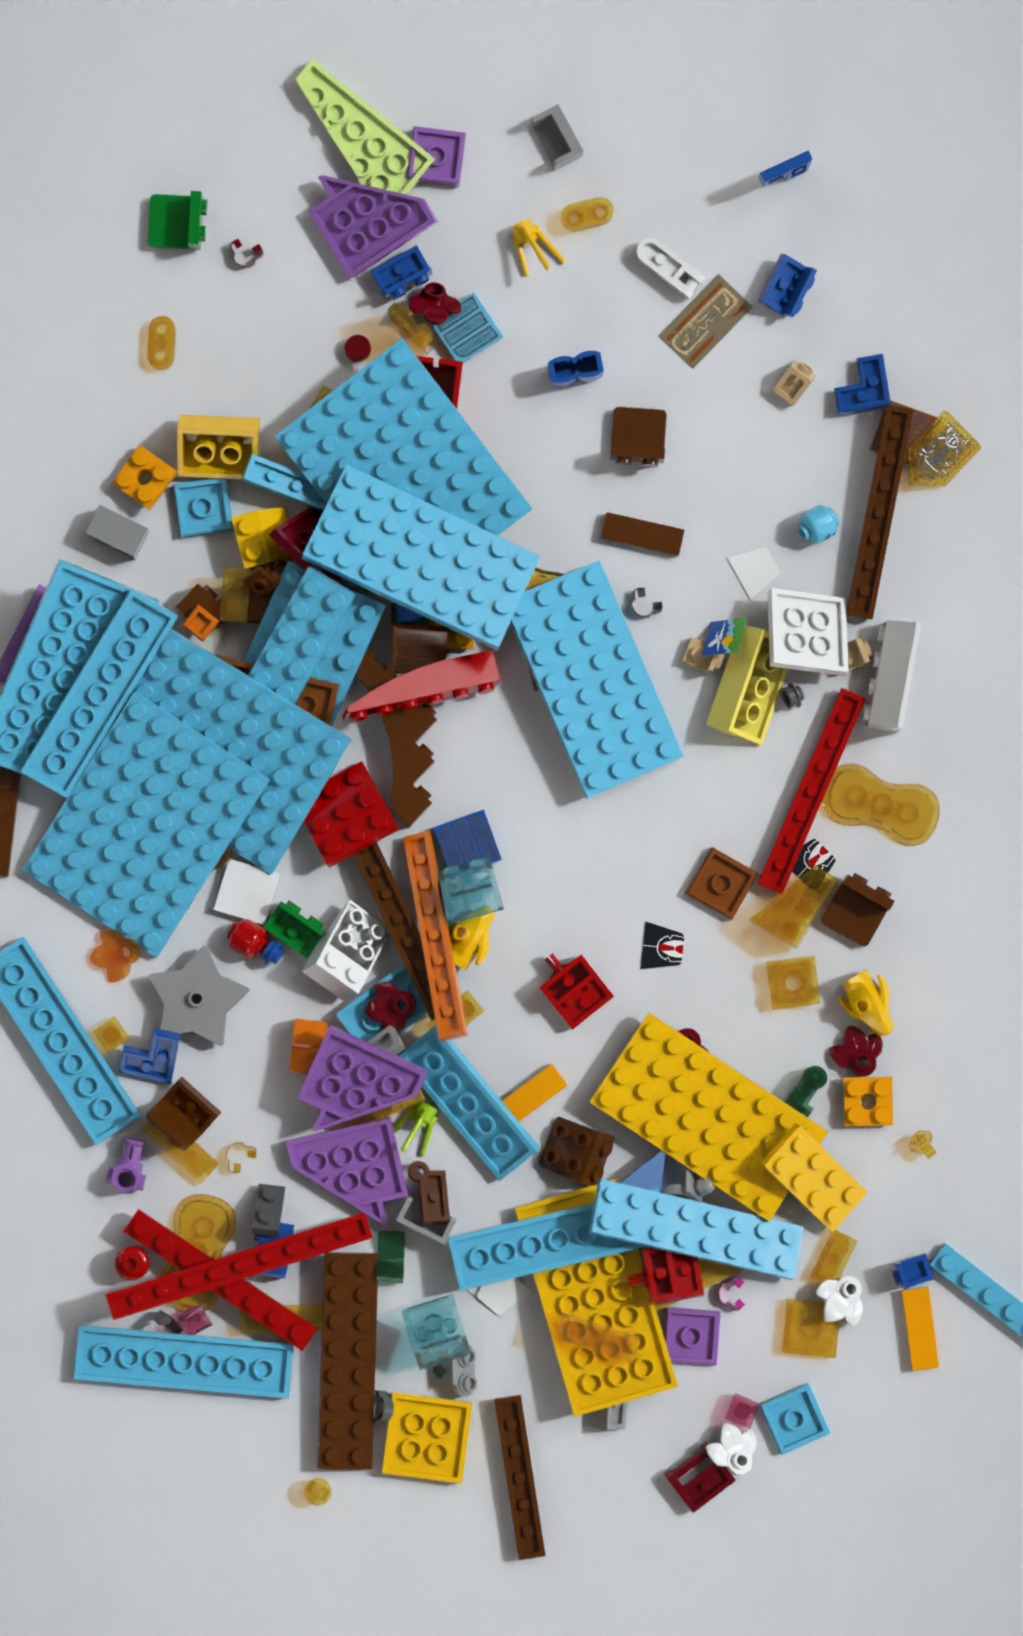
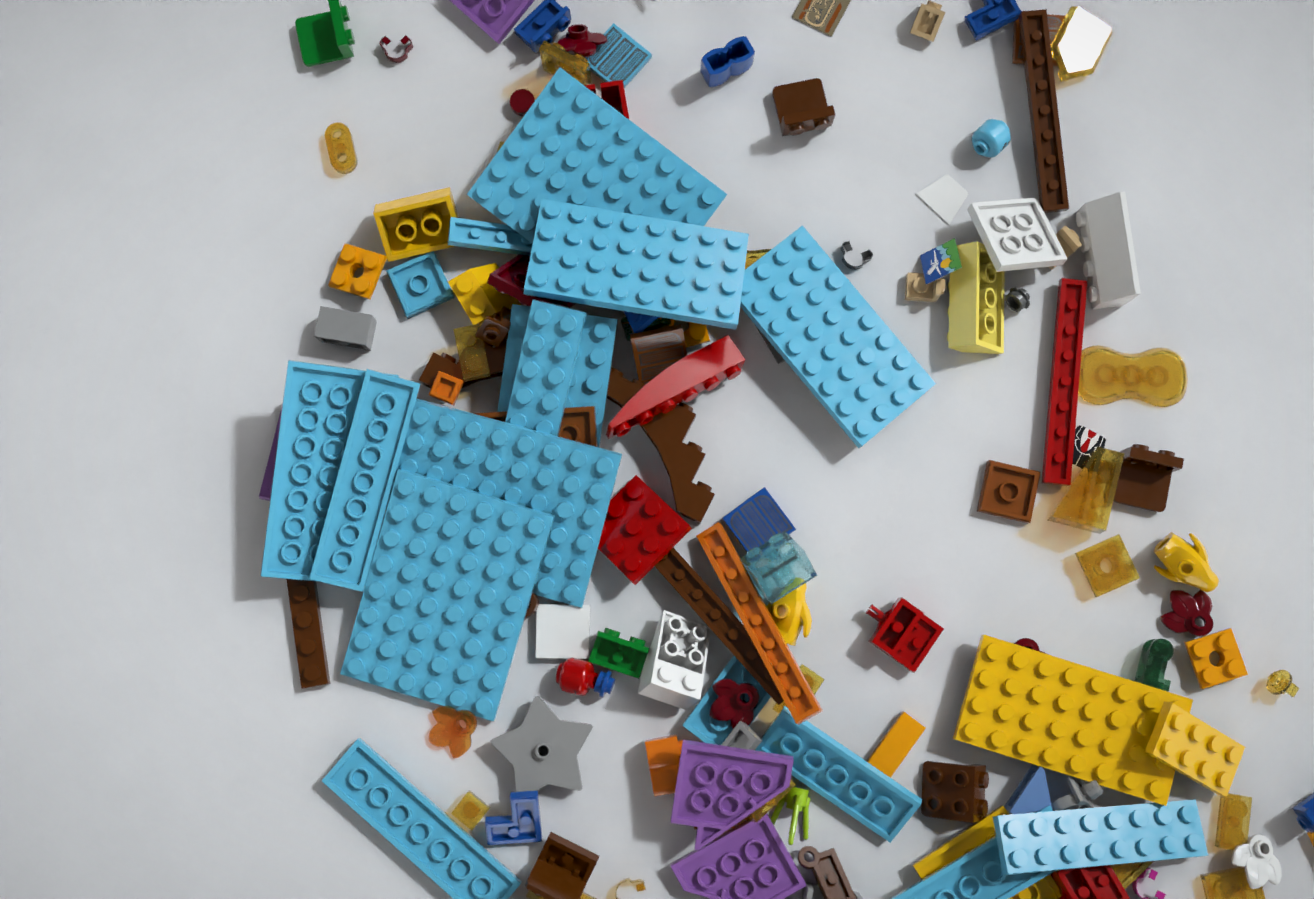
camera: 15 degrees left, 5 degrees down
reddish brown tile [601,512,685,557] -> none
black sticker [641,922,684,969] -> none

